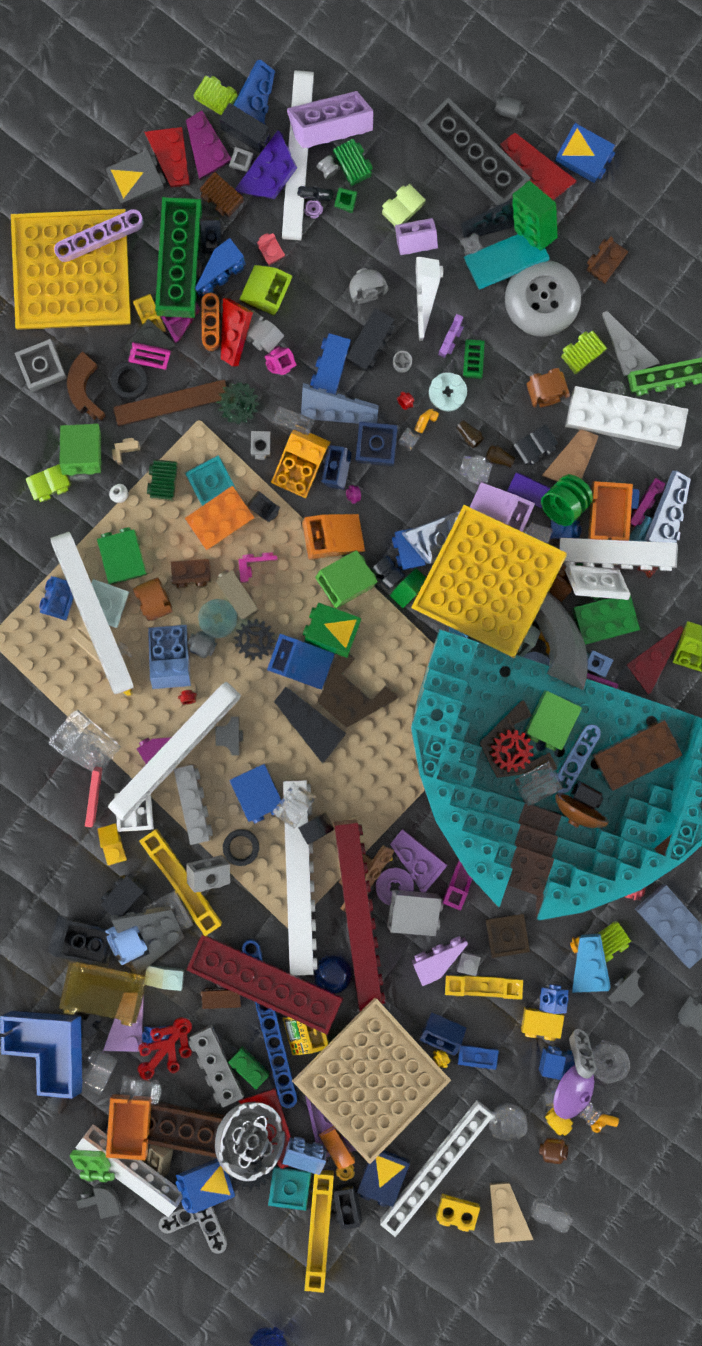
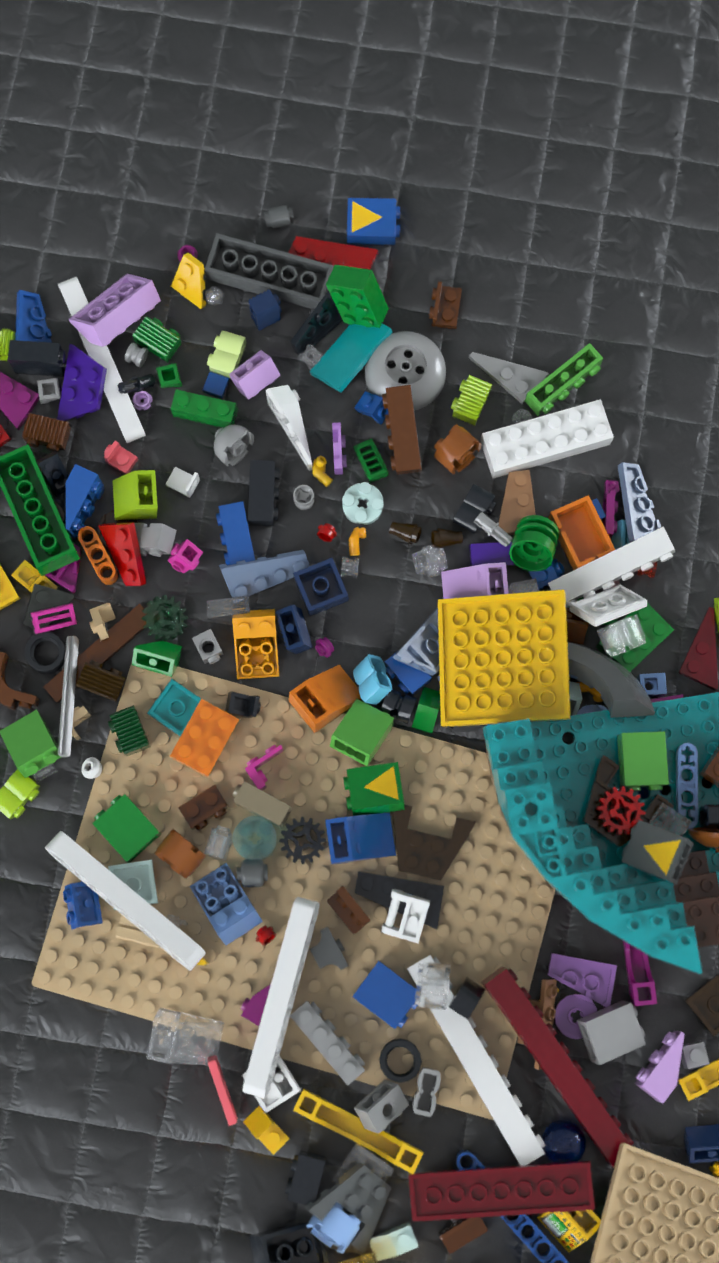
camera: 25 degrees left, 10 degrees down
none -> light grey axle [58,636,79,757]
none -> dark brown brick [76,660,125,702]
none -> tan bracket [89,603,116,640]
none -> green slope [131,641,182,677]
none -> white bracket [166,467,200,498]
none -> yellow wing [171,253,206,309]
none -> green brick [171,389,238,428]
none -> magenta plate [177,245,198,262]
none -> blue tile [203,372,229,399]
none -> clear brick [204,825,234,861]
none -> clear plate [205,286,224,305]
none -> dark blue brick [248,289,282,331]
none -> yellow arm [312,456,333,487]
none -> reddish brown bracket [327,886,371,934]
none -> medium azure brick [353,654,392,705]
none -> blue bracket [354,391,389,425]
none -> white plate [381,889,430,943]
none -> reddish brown brick [382,385,422,475]
none -> light grey brick [412,1067,441,1117]
none -> light grey axle [474,512,513,547]
none -> clear brick [597,614,646,658]
none -> dark grey brick [621,820,694,885]

